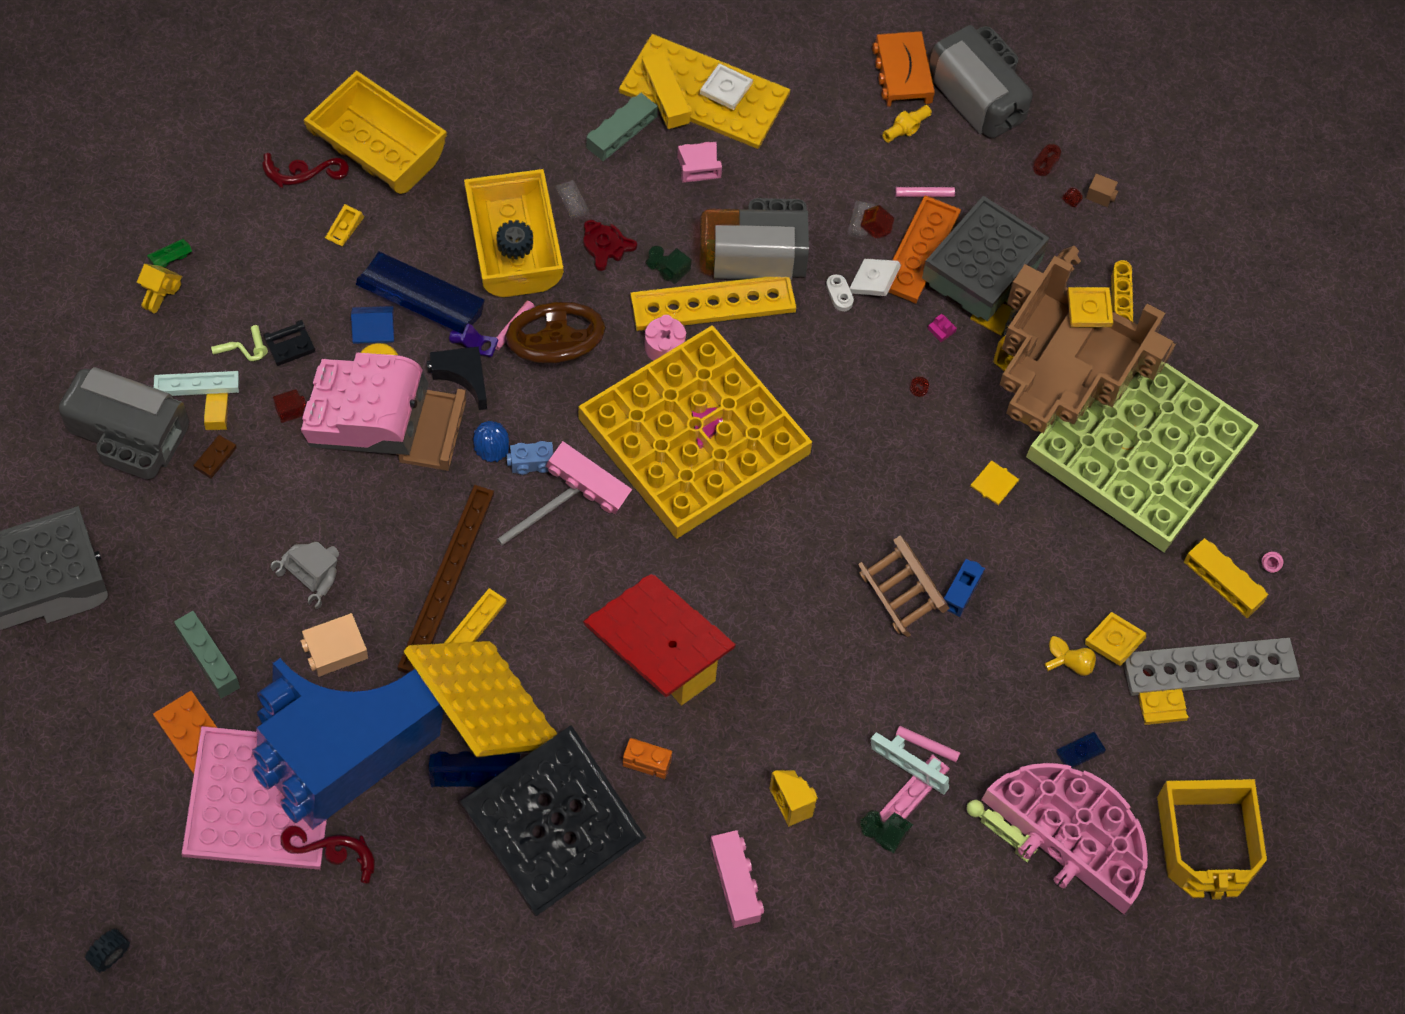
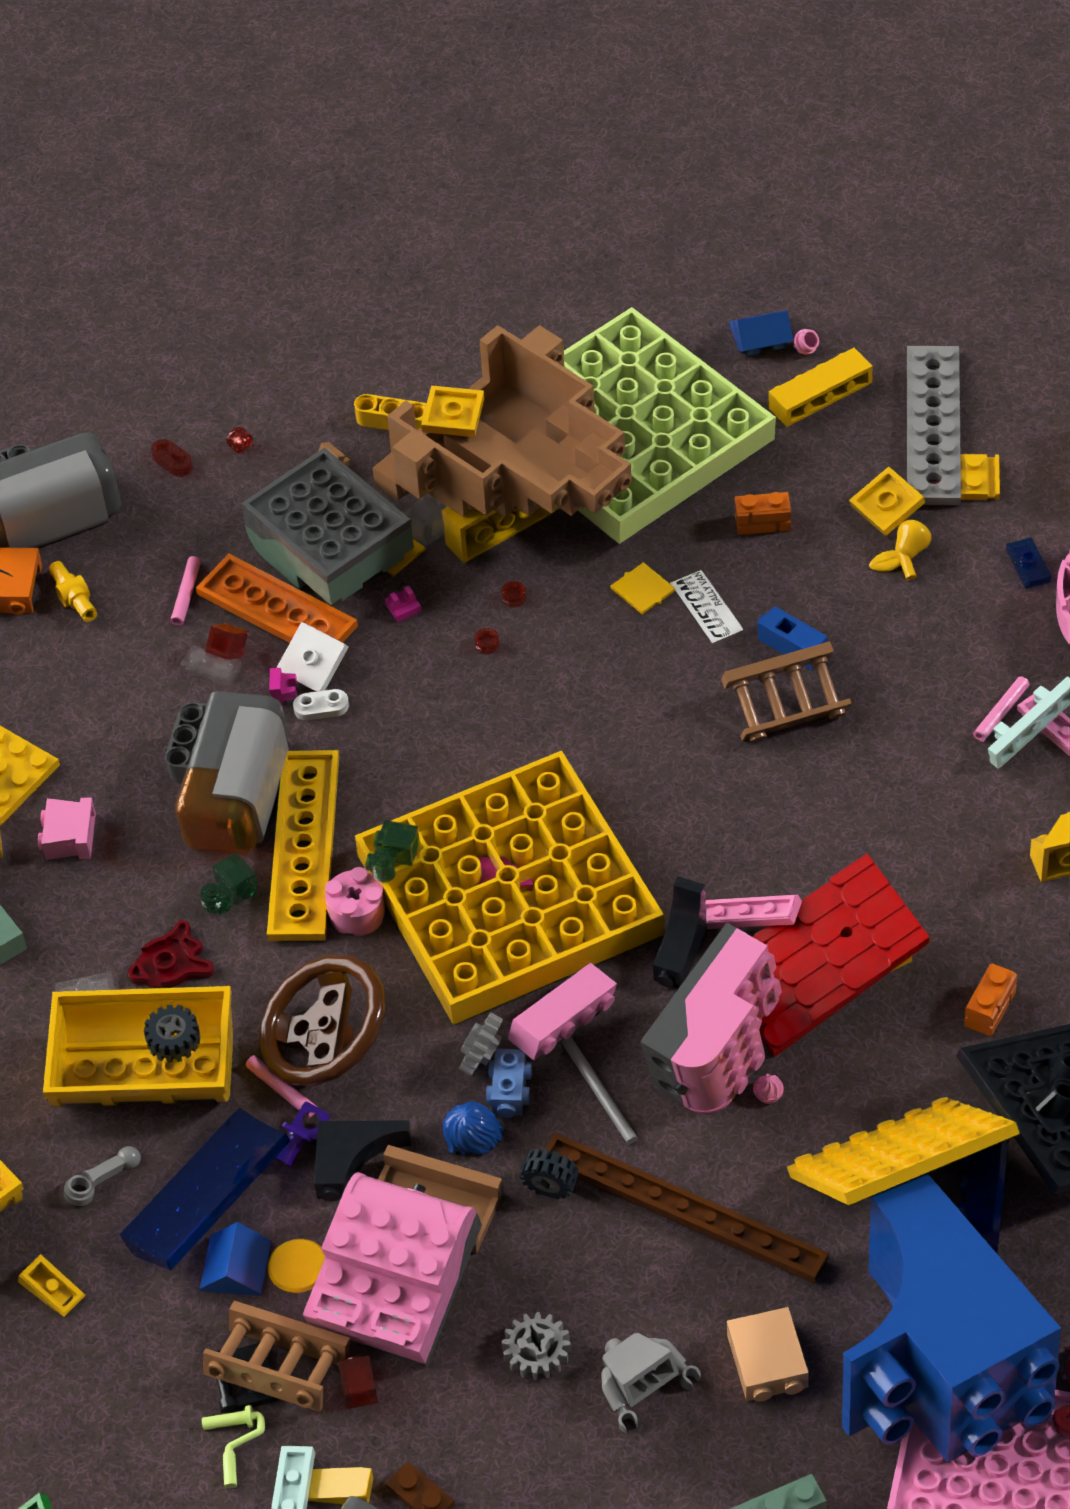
camera: 70 degrees left, 10 degrees down
yellow plate [444,588,507,644] -> none
medium nougat brick [1086,174,1119,207] -> none
none -> light grey piece [63,1146,141,1206]
none -> medium nougat fence [203,1301,350,1412]
none -> dark pink tile [269,668,297,706]
none -> clear green brick [365,820,420,882]
none -> light grey gear [459,1012,503,1075]
none -> clear red bush [501,581,526,608]
none -> light grey gear [502,1312,571,1380]
none -> black wheel [520,1149,579,1199]
none -> bright pink piece [640,923,782,1114]
none -> black arch [653,876,707,988]
none -> white sticker [670,570,743,643]
none -> bright pink tile [706,895,802,929]
none -> blue slope [729,311,793,355]
none -> orange brick [735,492,791,535]
none -> bright pink plate [753,1073,784,1104]

